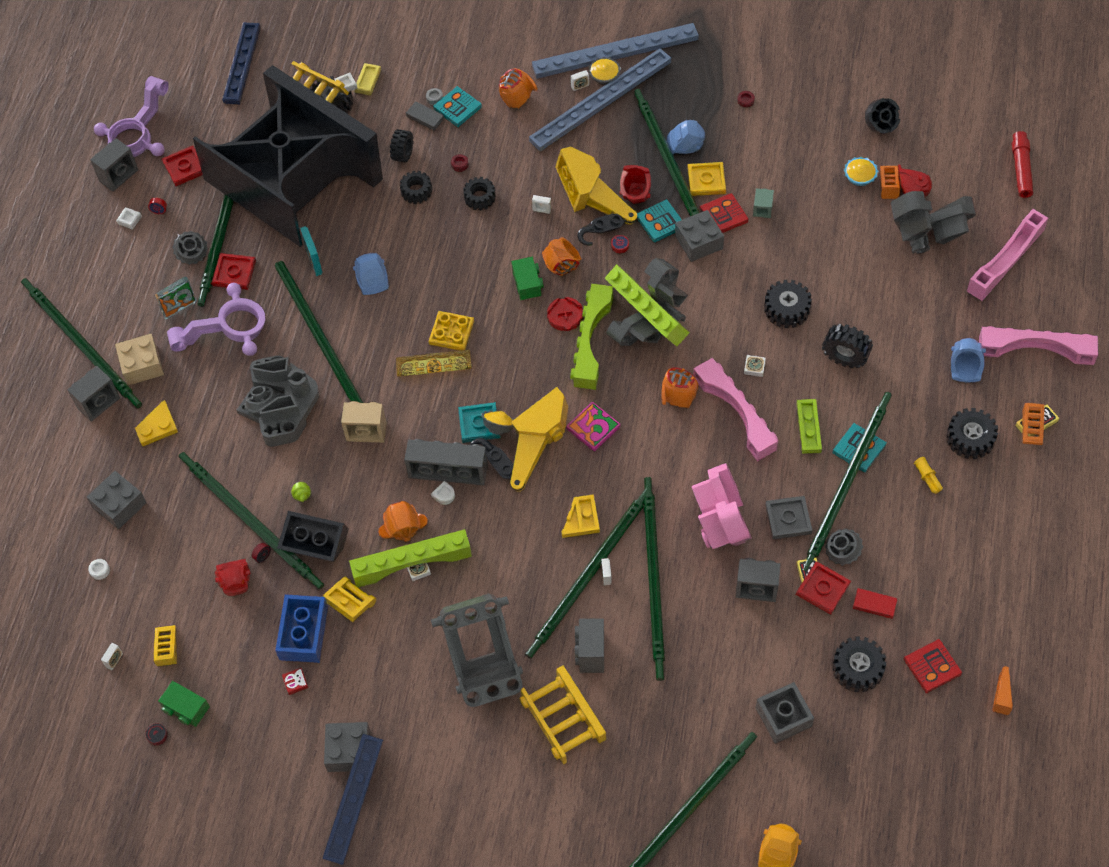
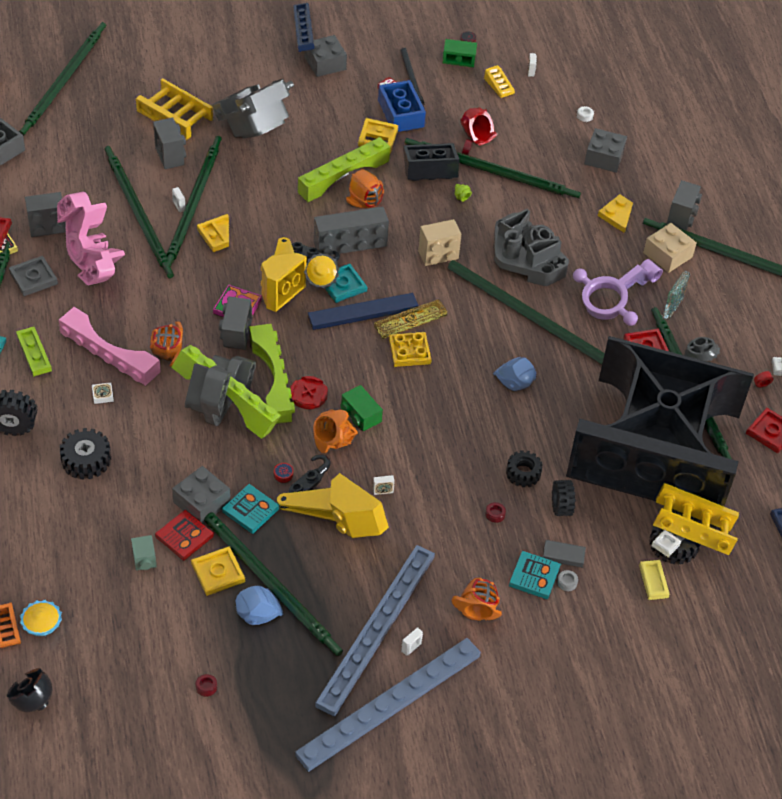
camera: 150 degrees right, 10 degrees down
teal tile [300,226,323,276] -> none
black tyre [463,177,496,211] -> none
yellow piece [588,57,621,85] -> none
red helmet [619,165,651,204] -> none
none -> dark grey brick [219,296,253,350]
none -> dark blue tile [308,293,419,330]
none -> black bar [400,48,426,112]

